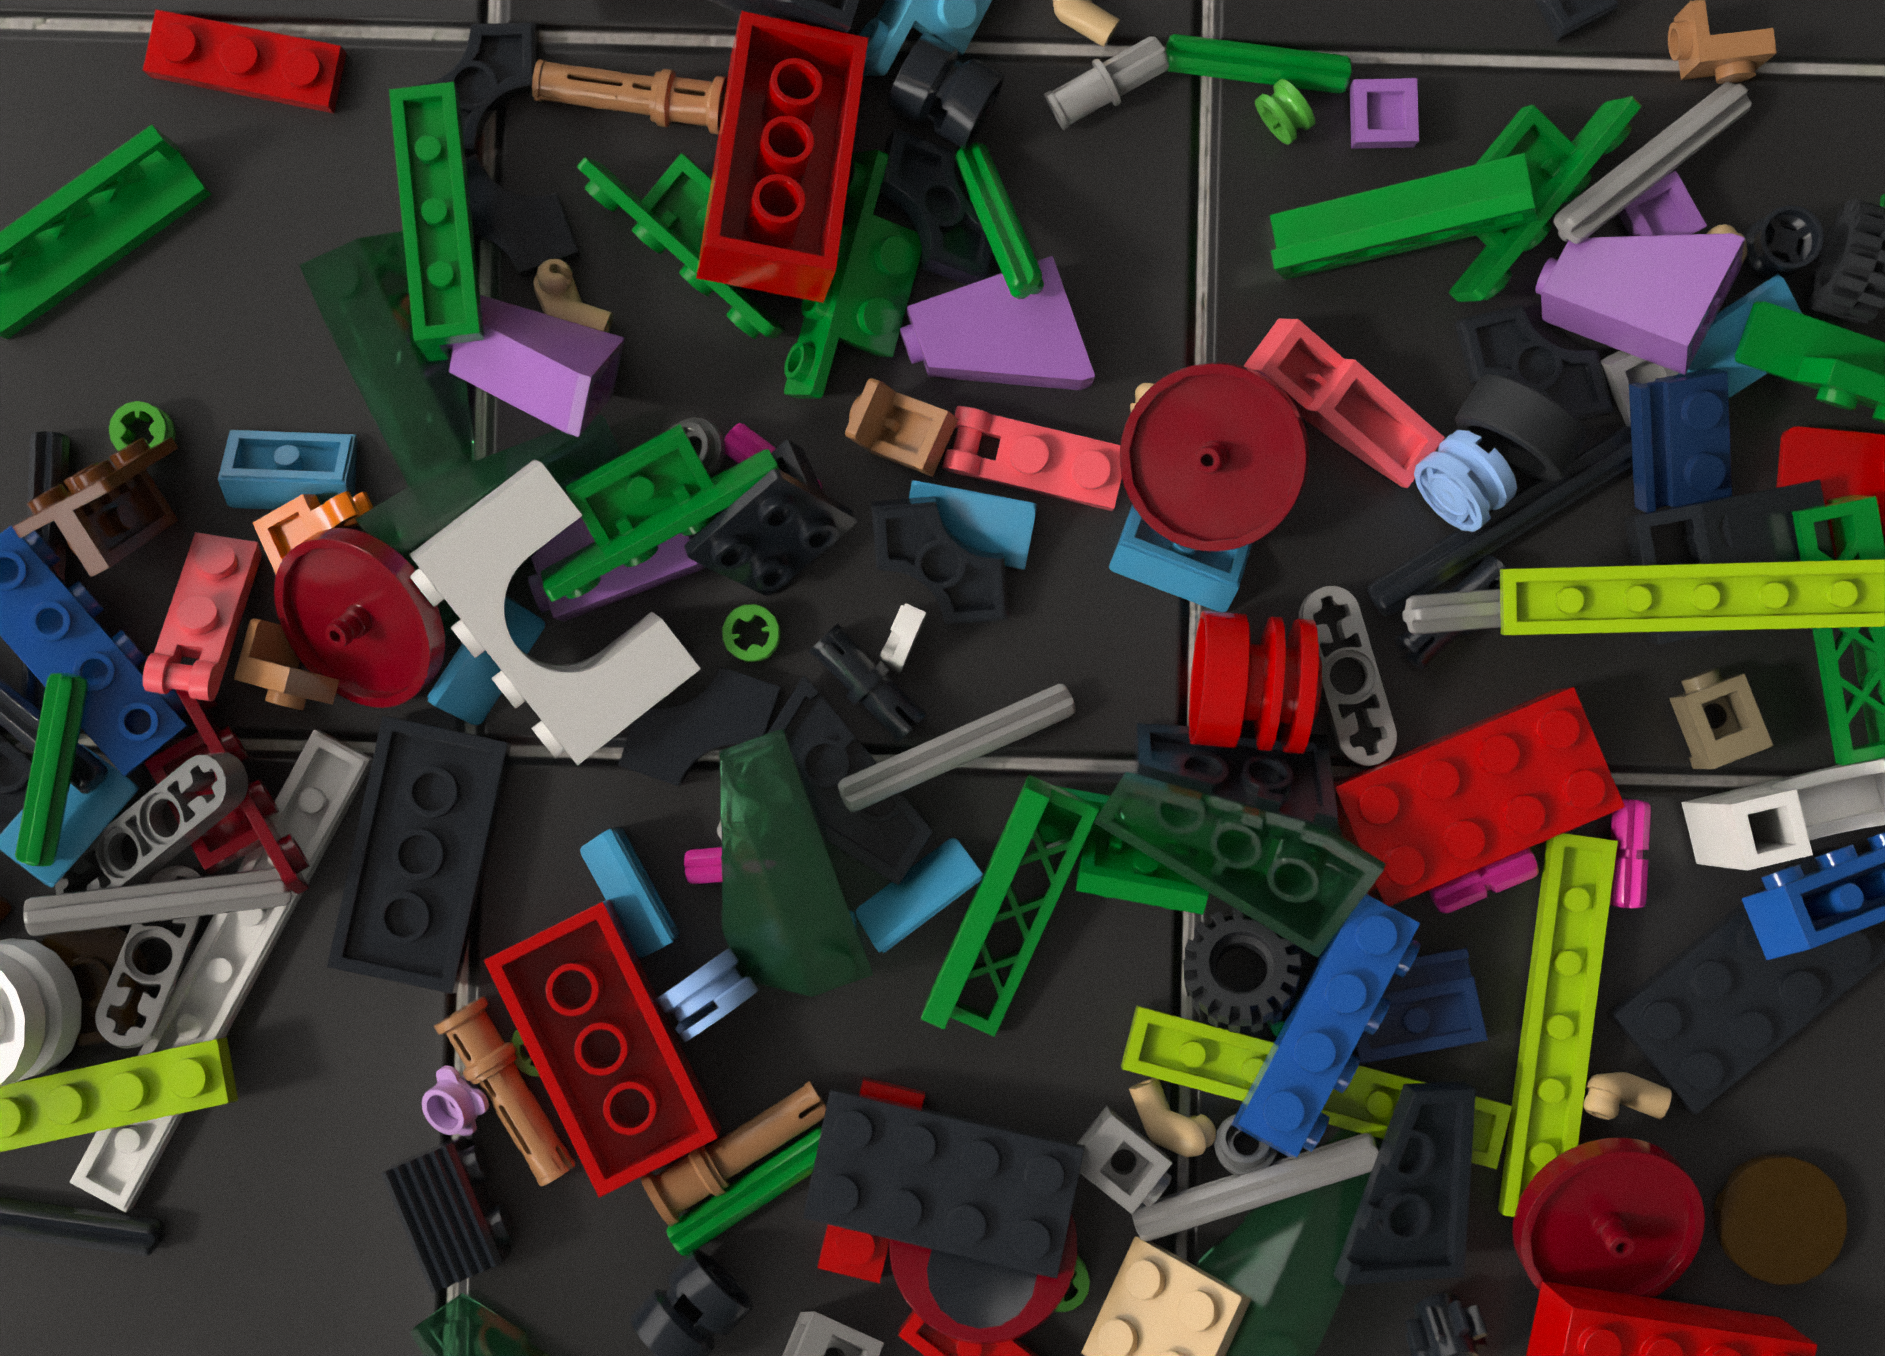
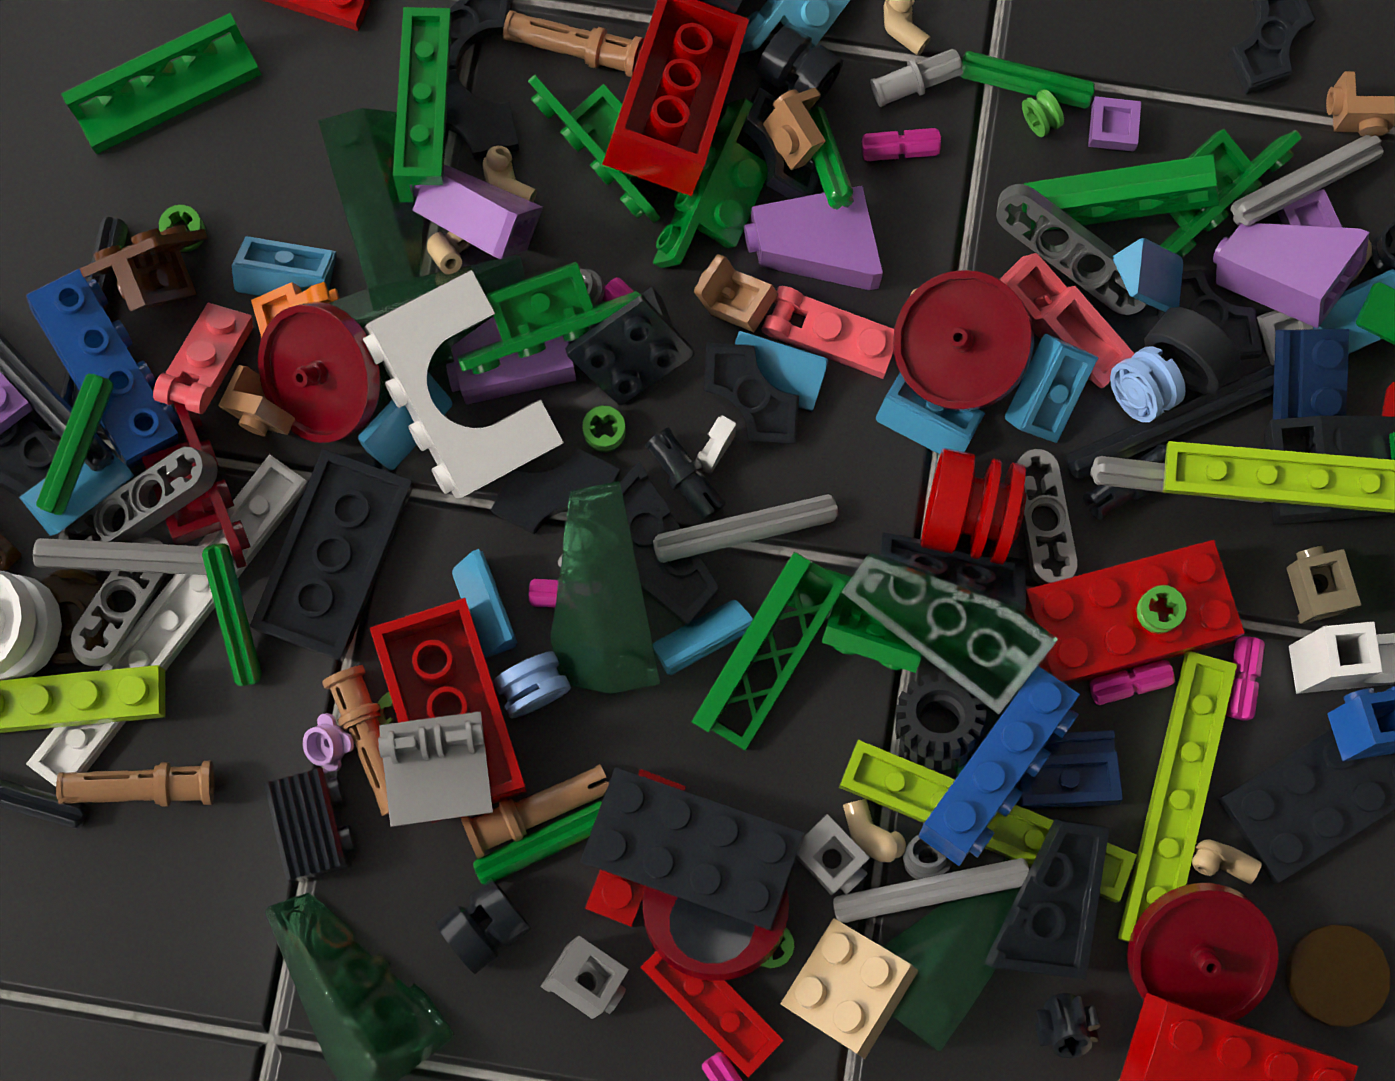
camera: 10 degrees right, 10 degrees down
none -> medium nougat pin [56,761,215,807]
none -> green axle [202,543,262,686]
none -> light grey hinge [378,711,493,827]
none -> tan arm [427,231,470,275]
none -> medium nougat bracket [763,88,826,170]
none -> dark pink piece [861,128,941,161]
none -> dark grey beam [996,184,1146,315]
none -> dark azure slope [1005,334,1099,443]
none -> dark azure slope [1113,238,1183,312]
none -> bright green bush [1136,585,1187,634]

